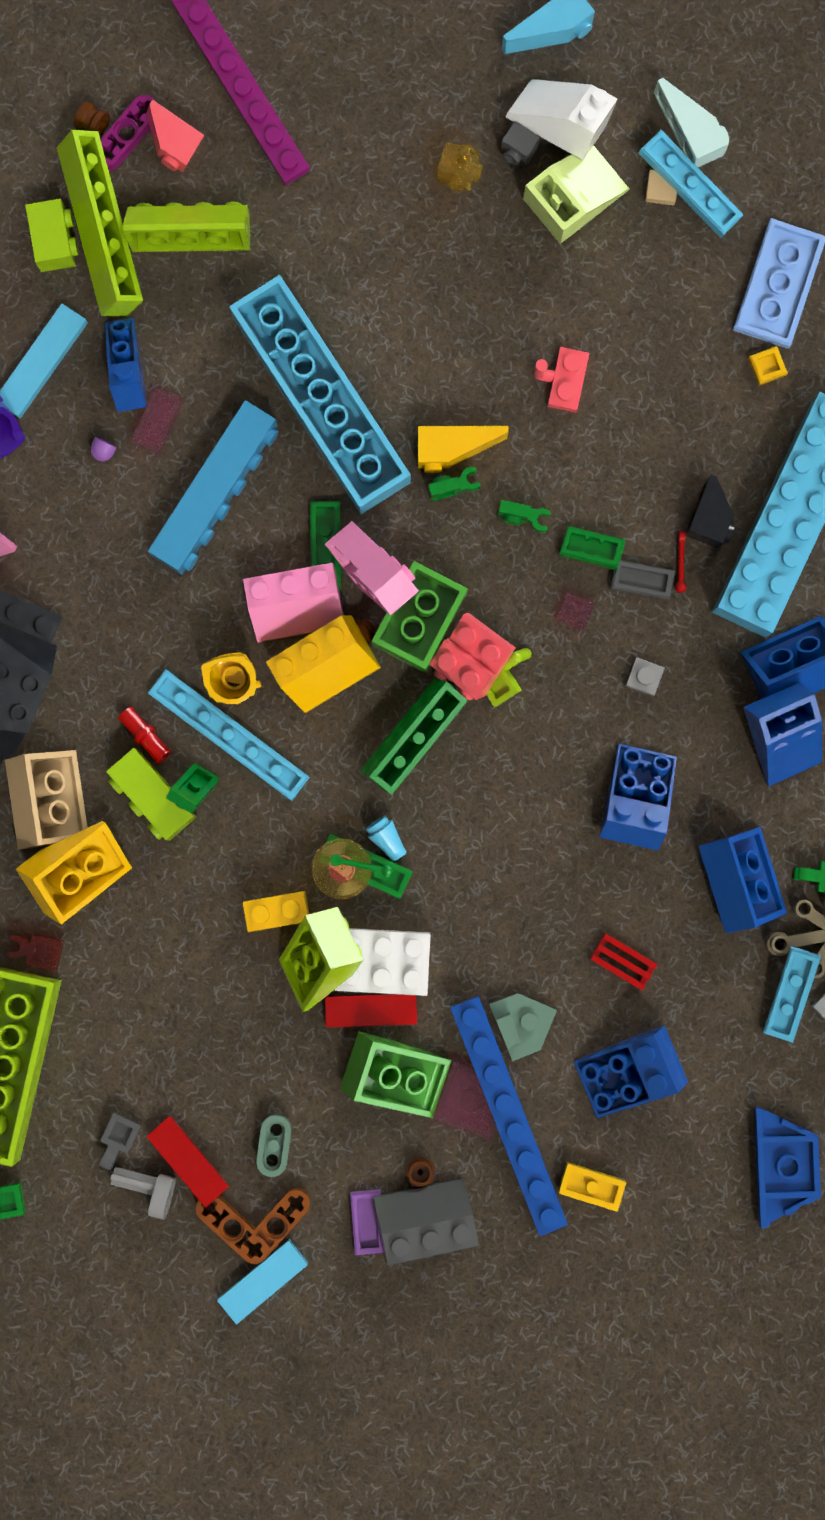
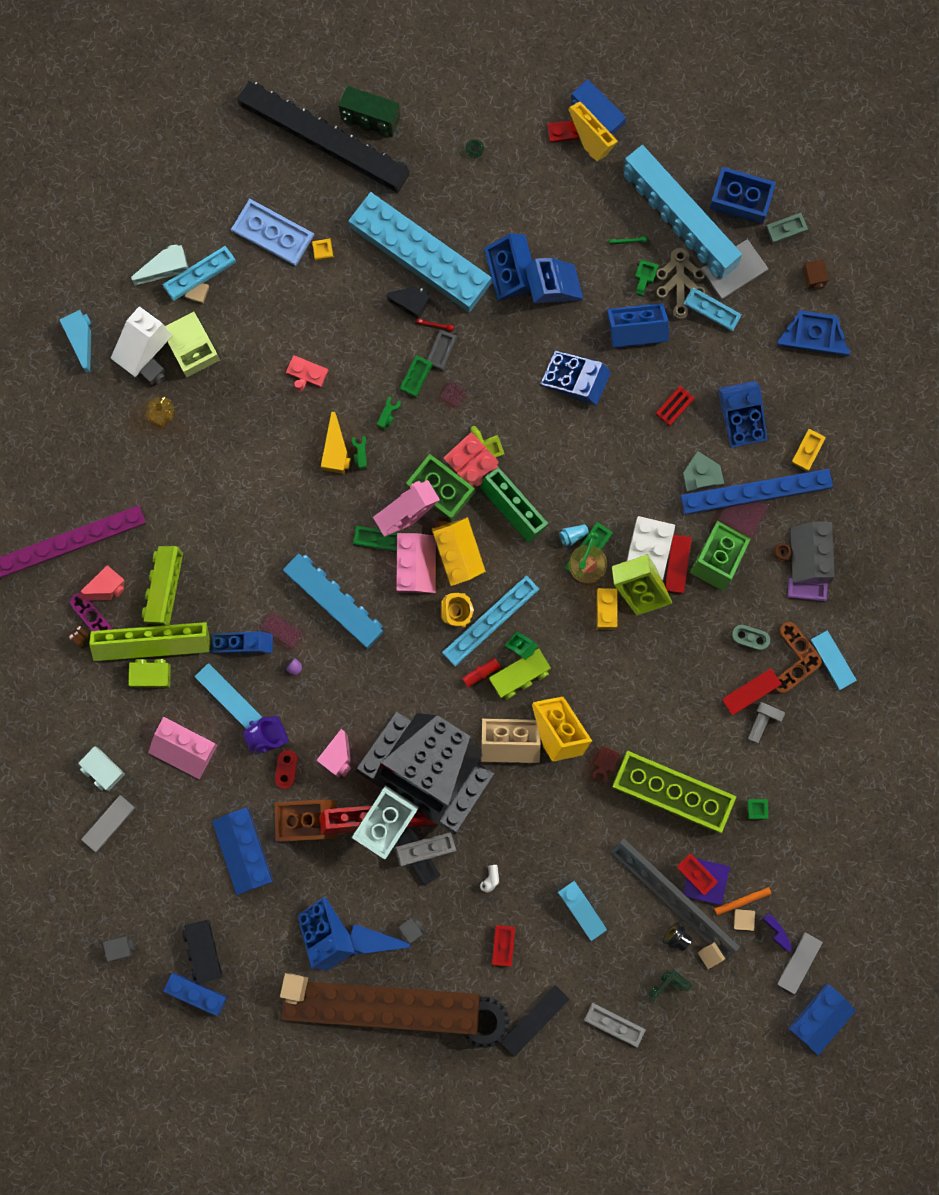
camera: 75 degrees left, 5 degrees down
dark grey plate [99,1112,143,1170] -> none
medium azure brick [229,275,411,515] -> none
light grey plate [625,657,665,696] -> none

